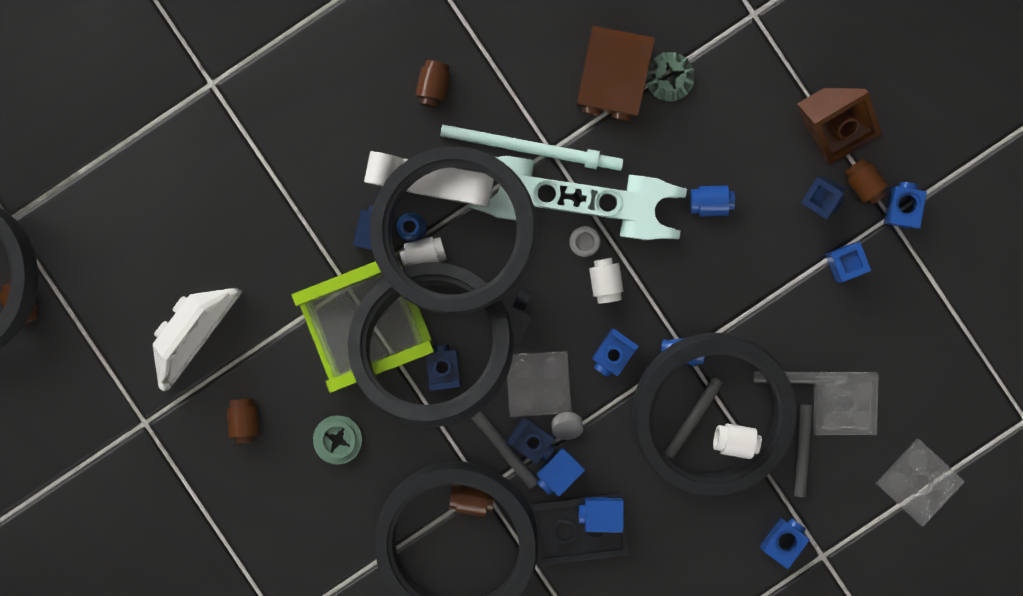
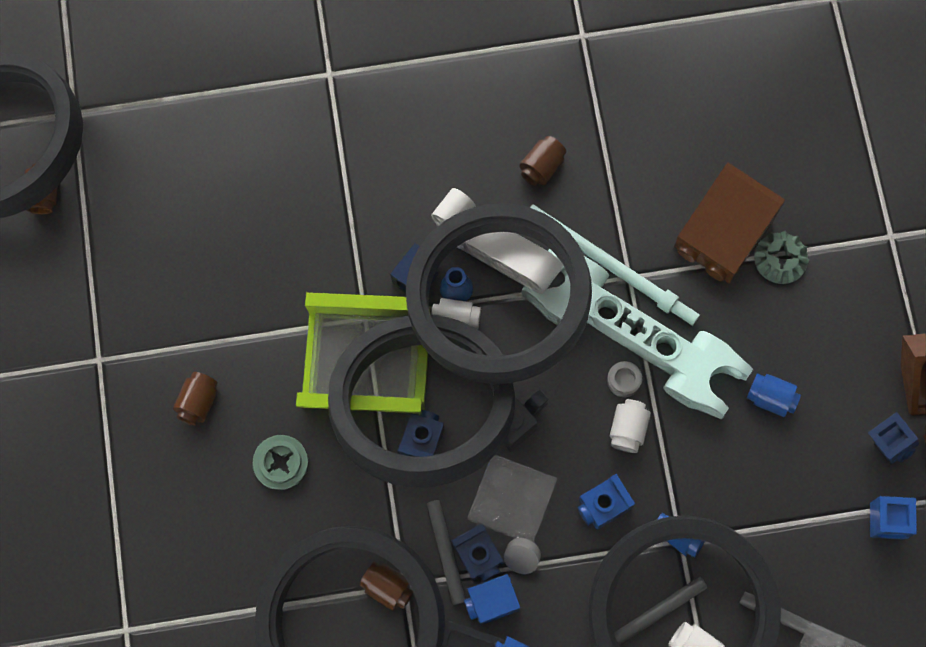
camera: 25 degrees right, 15 degrees down
white wedge [152,288,242,391] -> none

